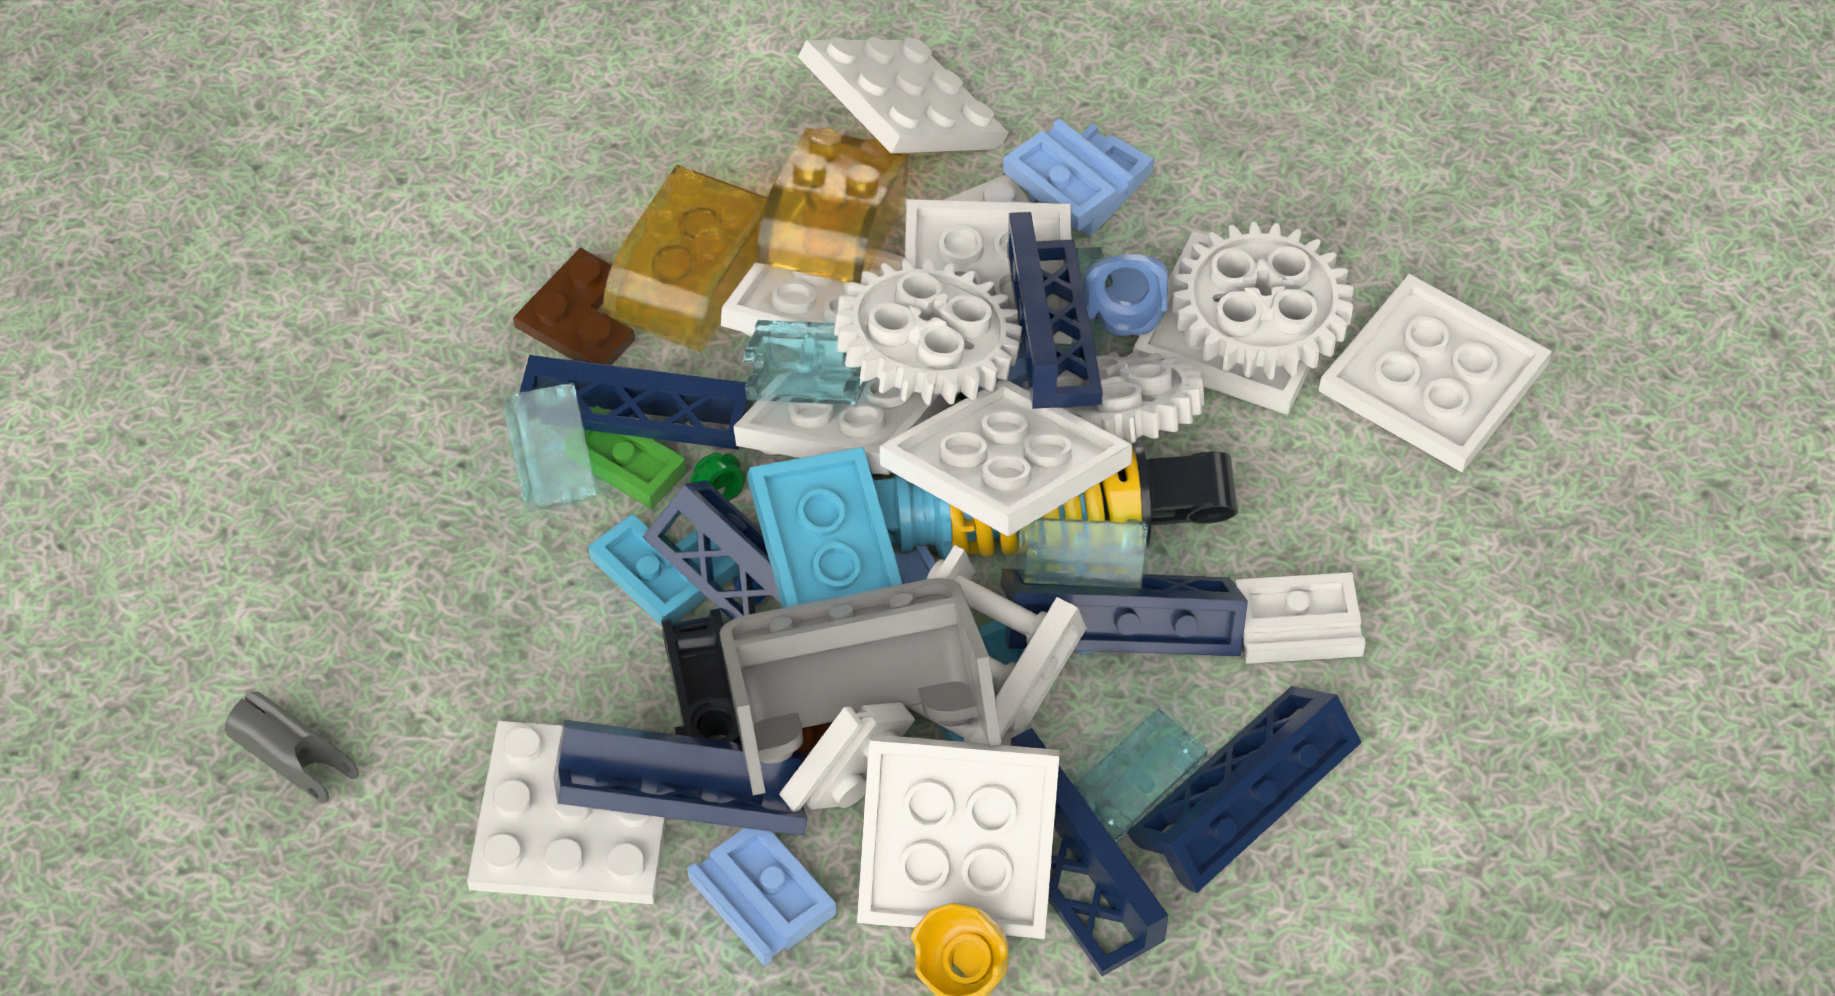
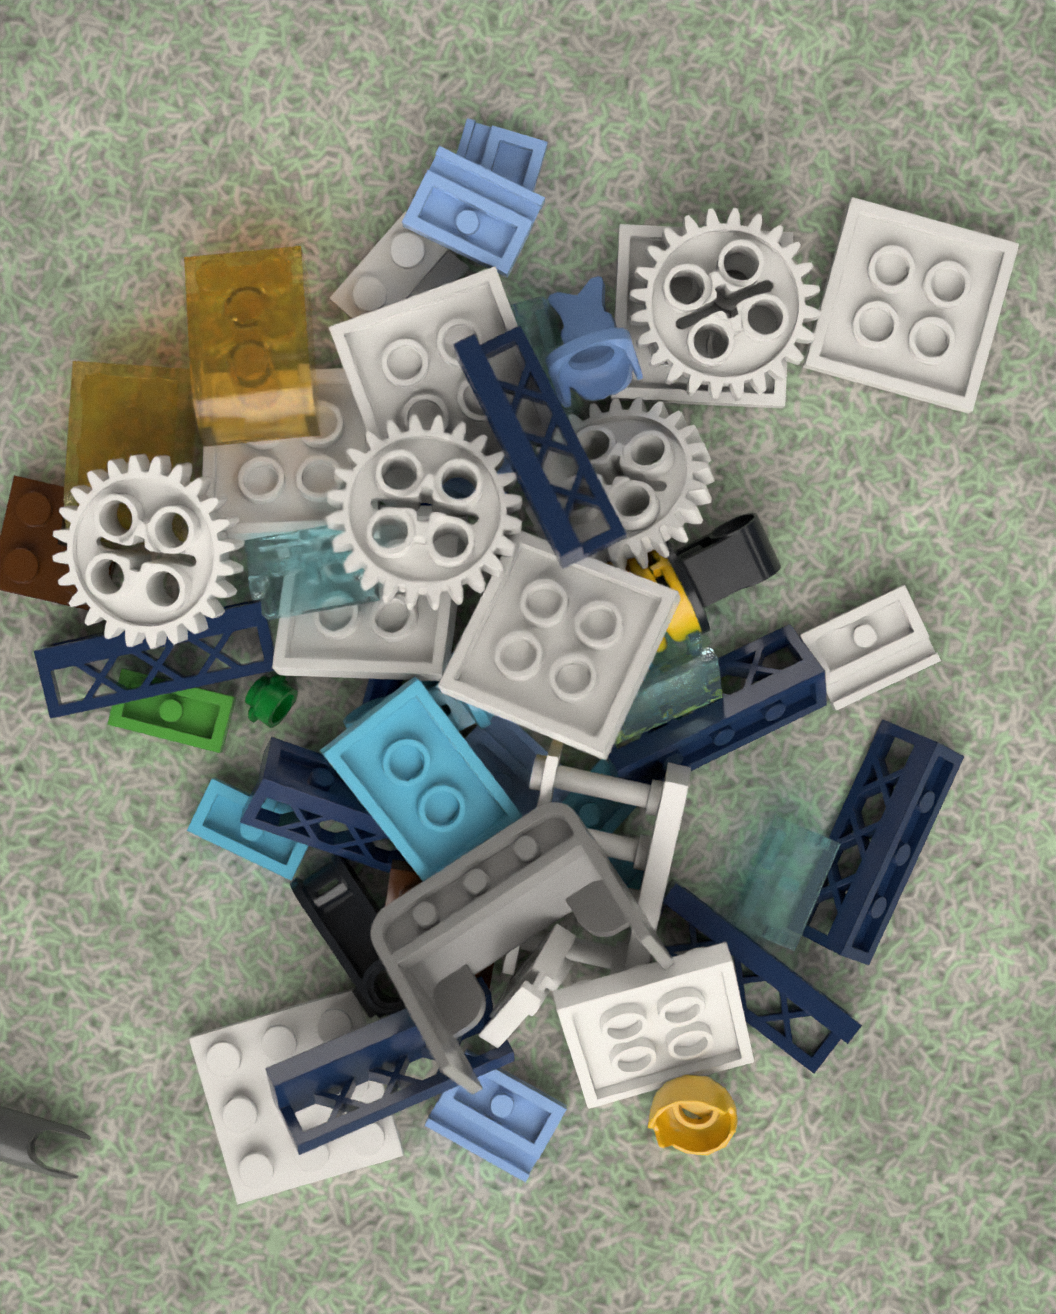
camera: 20 degrees left, 35 degrees up
clear light blue hinge [503,383,597,513] -> none
white plate [798,37,1009,153] -> none
none -> white gear [53,454,244,649]

